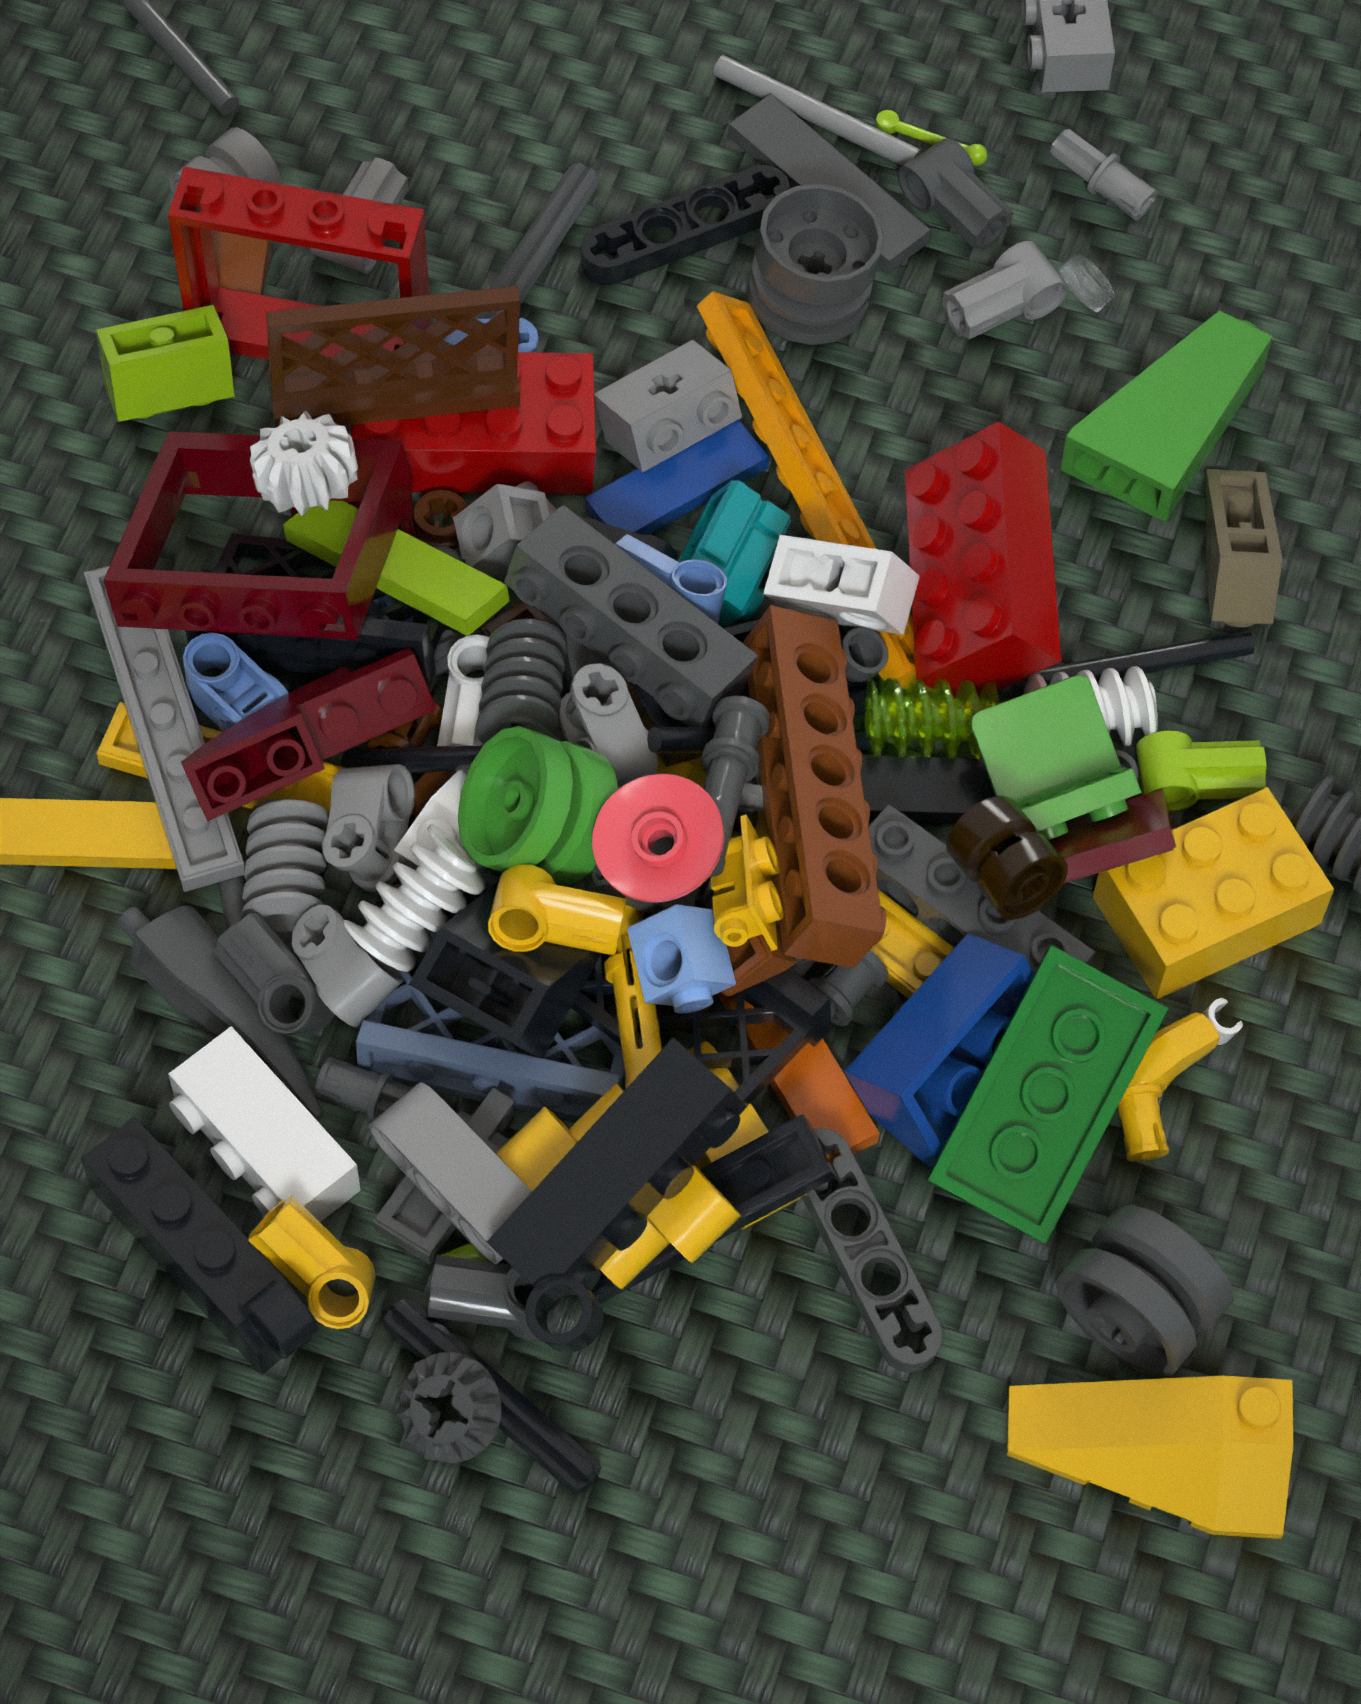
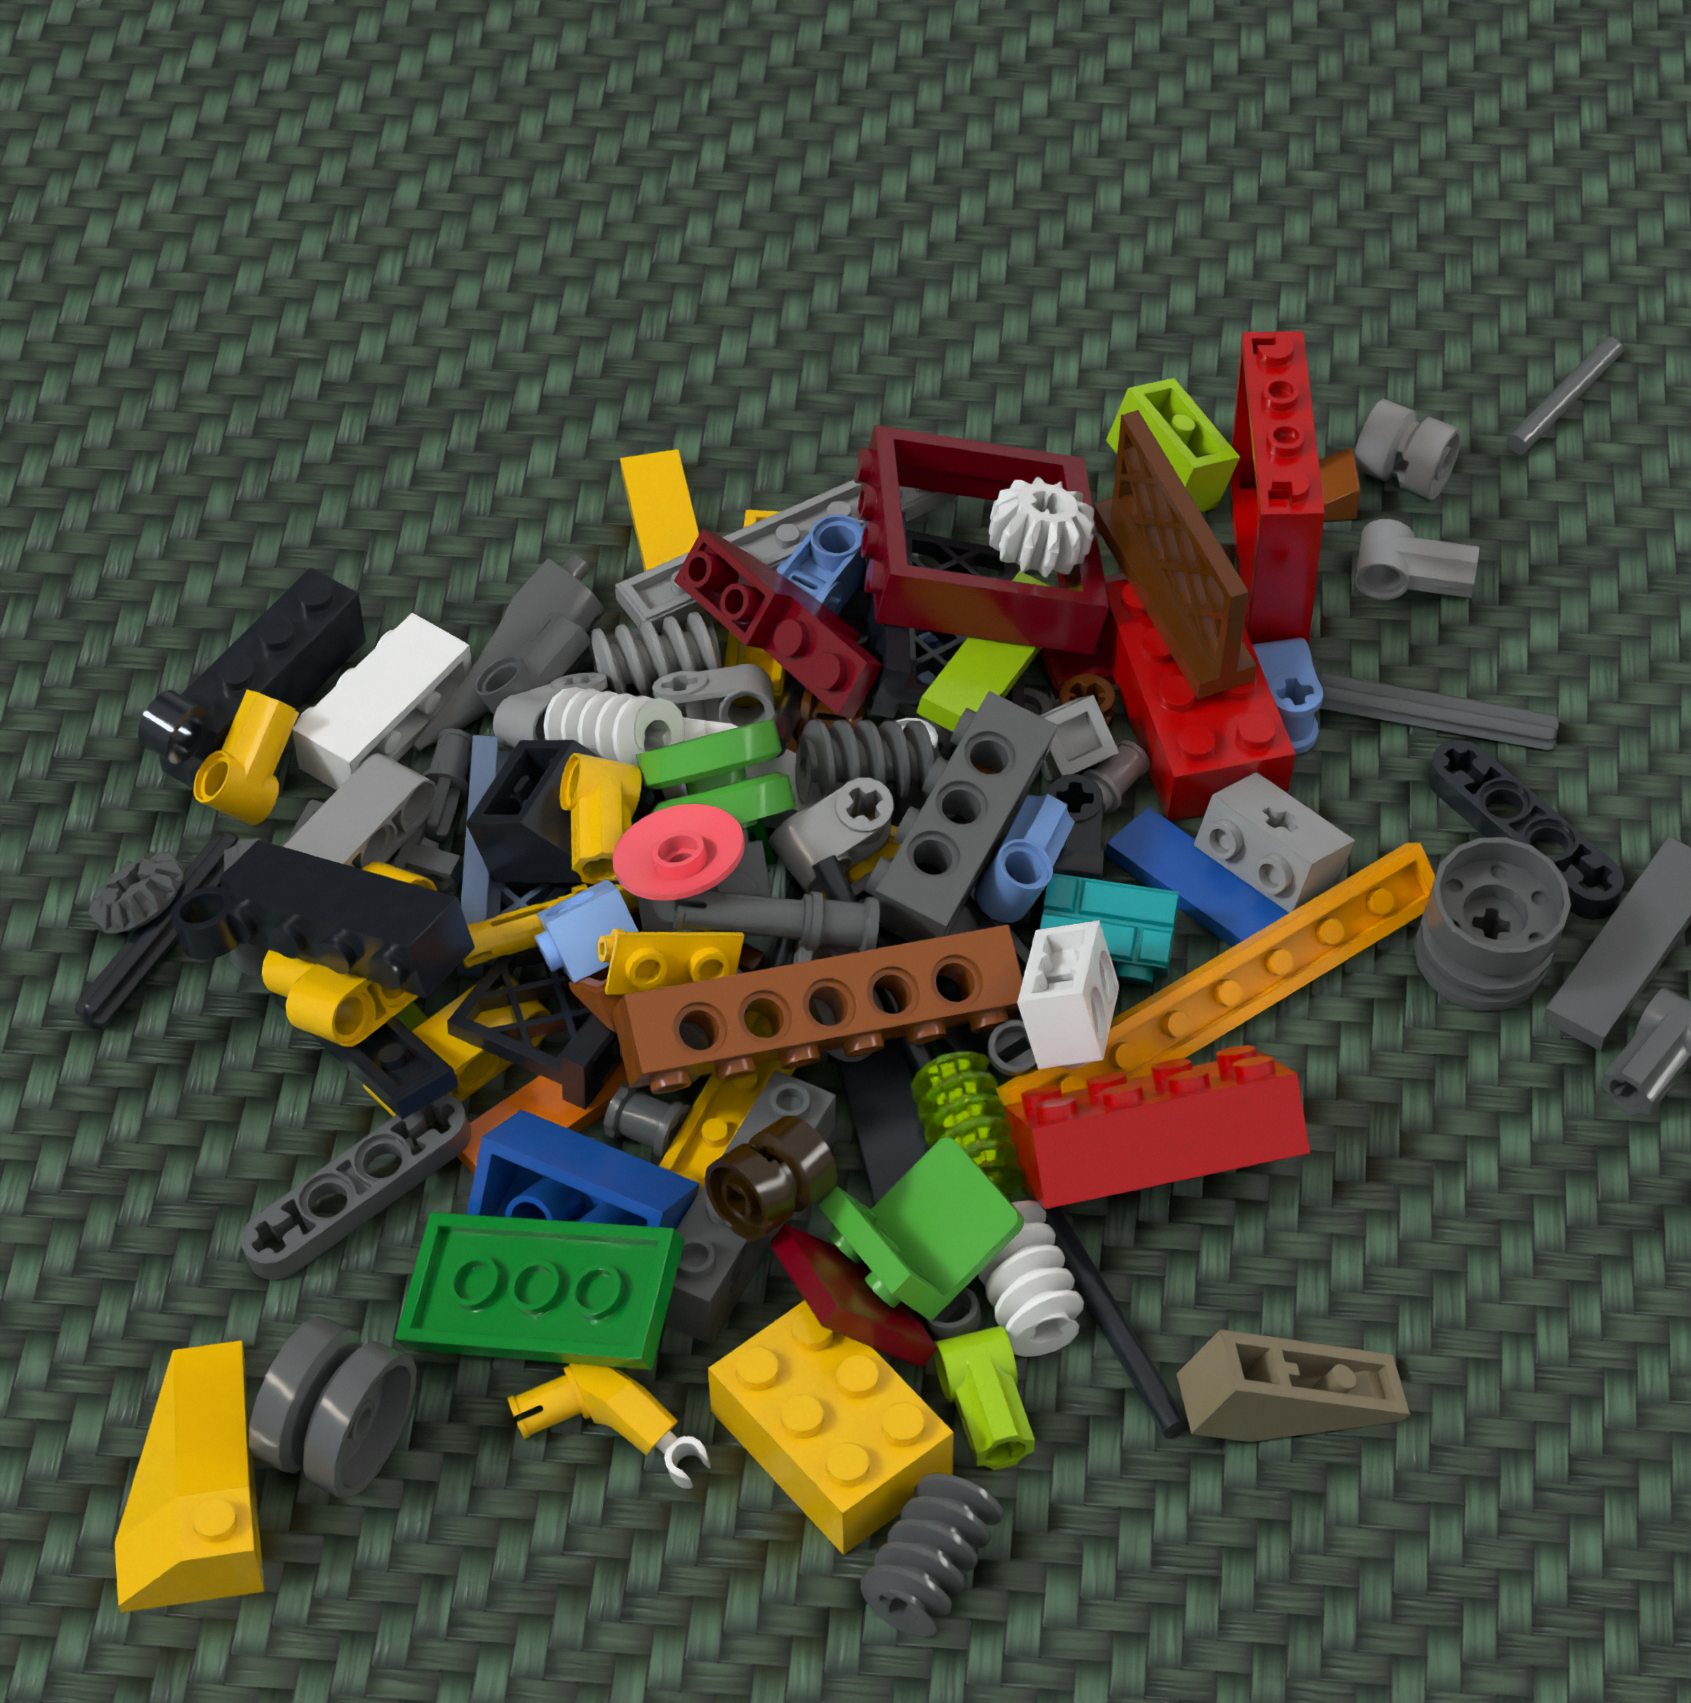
camera: 80 degrees right, 10 degrees down
light grey piece [942,241,1068,340] -> none
clear tile [1059,254,1114,312] -> none
bright green slope [1060,310,1273,523] -> none

